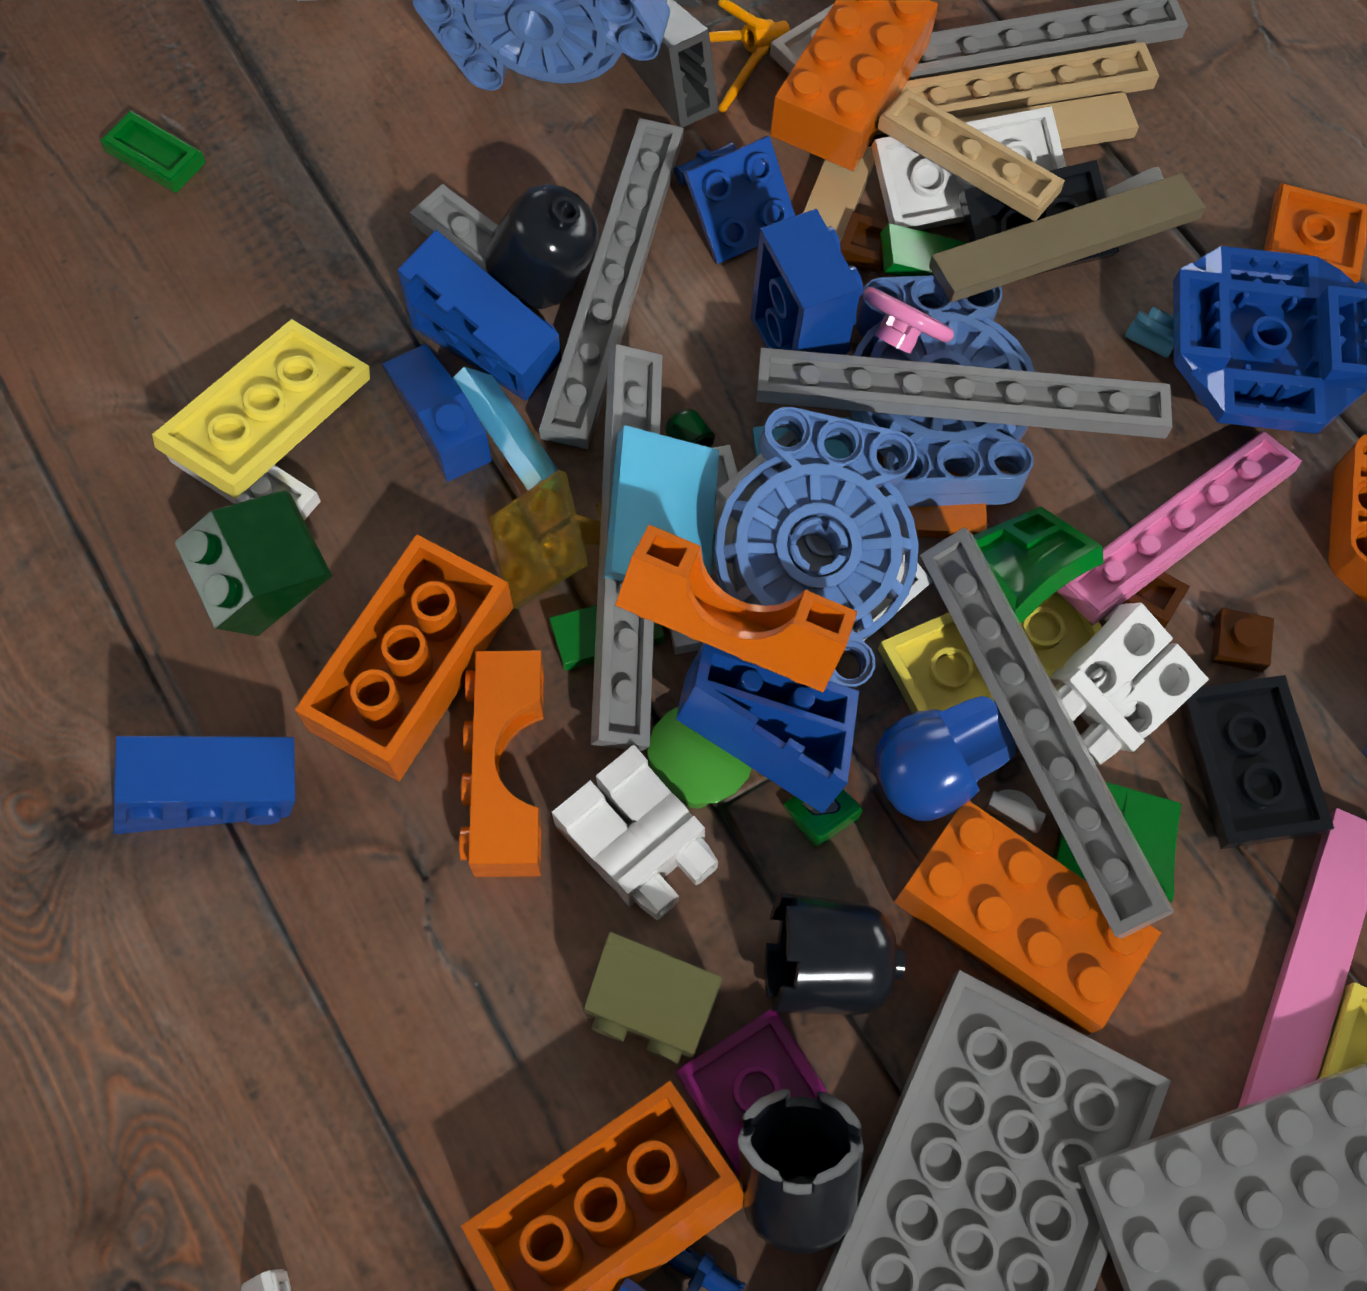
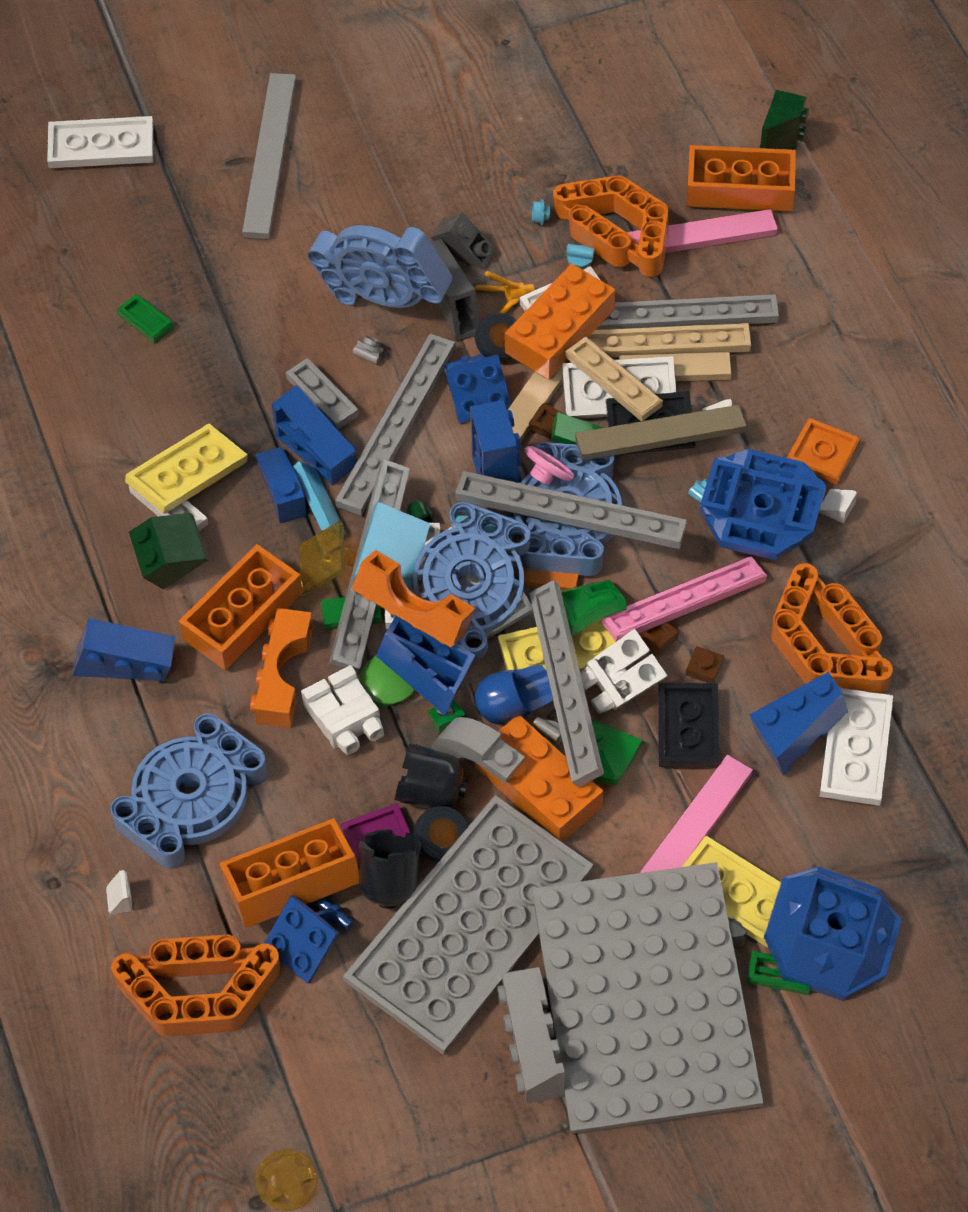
camera: 15 degrees right, 10 degrees down
black cylinder [485,184,599,309] -> none
olive slope [584,932,723,1065] -> none
none -> medium blue piece [110,713,268,869]
none -> light grey plate [353,336,384,365]
none -> black wheel [413,806,468,862]
none -> light grey arch [431,717,525,784]
none -> black wheel [475,313,517,362]

